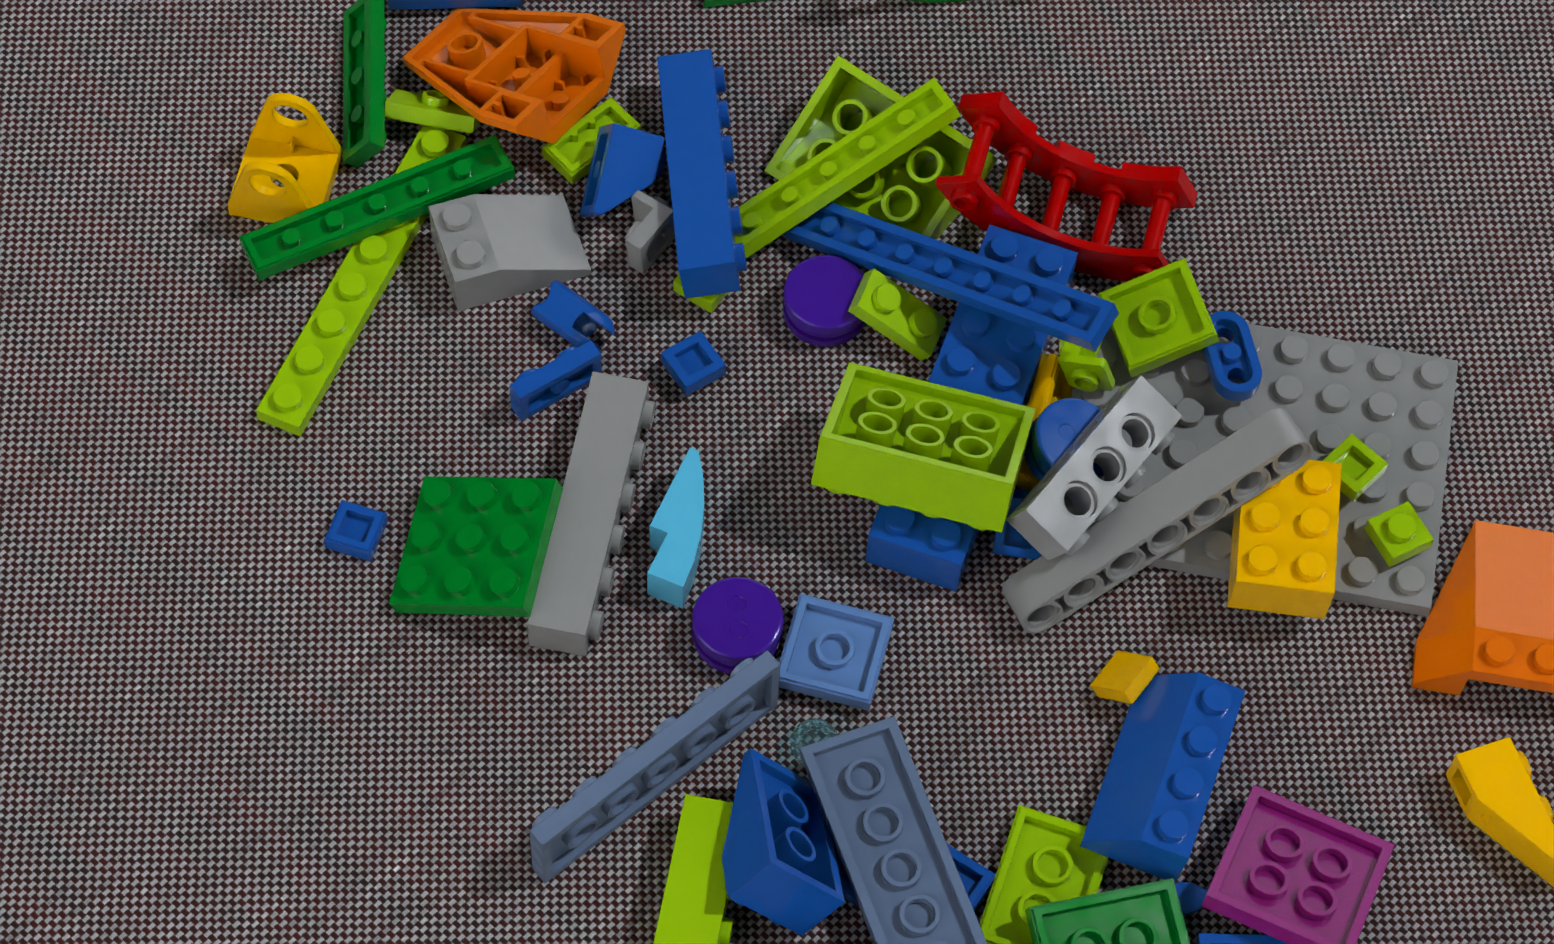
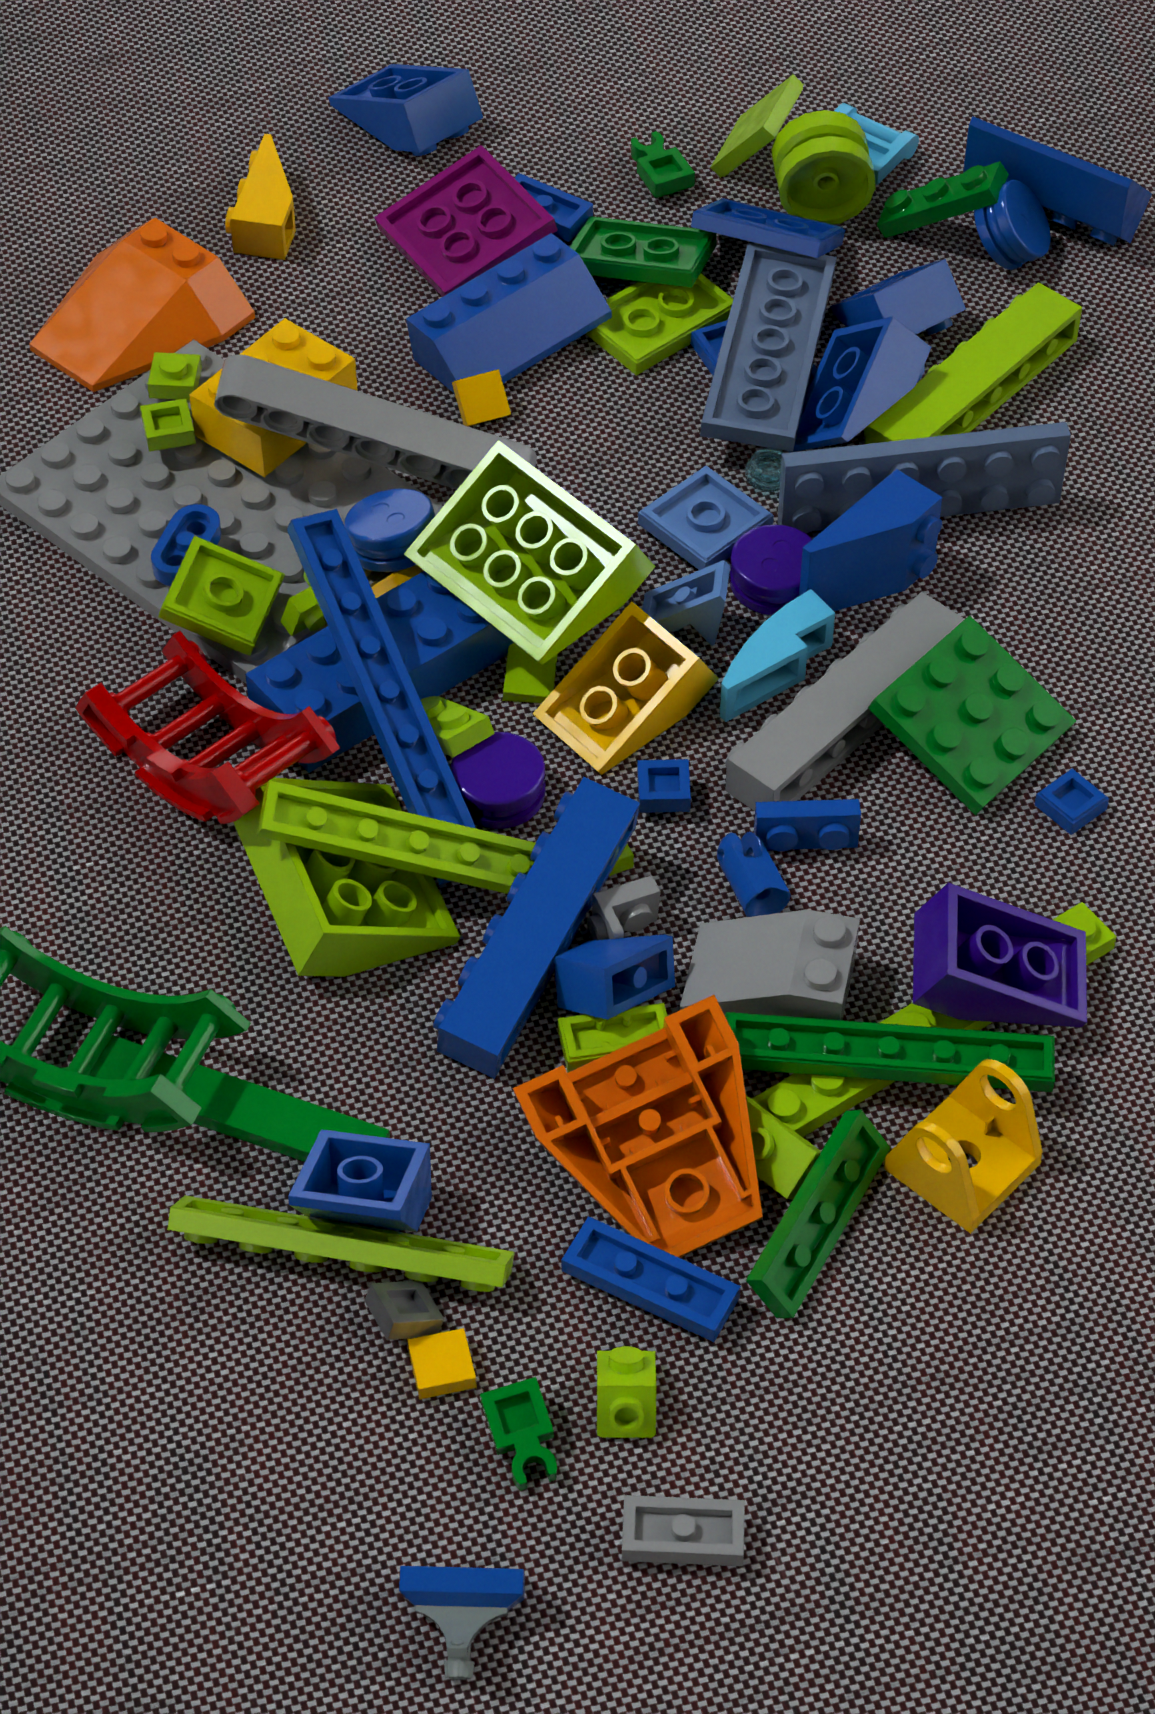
camera: 145 degrees left, 10 degrees down
light grey brick [1006,375,1182,561] -> none
none -> yellow slope [533,601,719,775]
none -> medium blue slope [642,560,730,646]
none -> blue slope [799,469,943,611]
none -> dark purple slope [913,882,1087,1027]

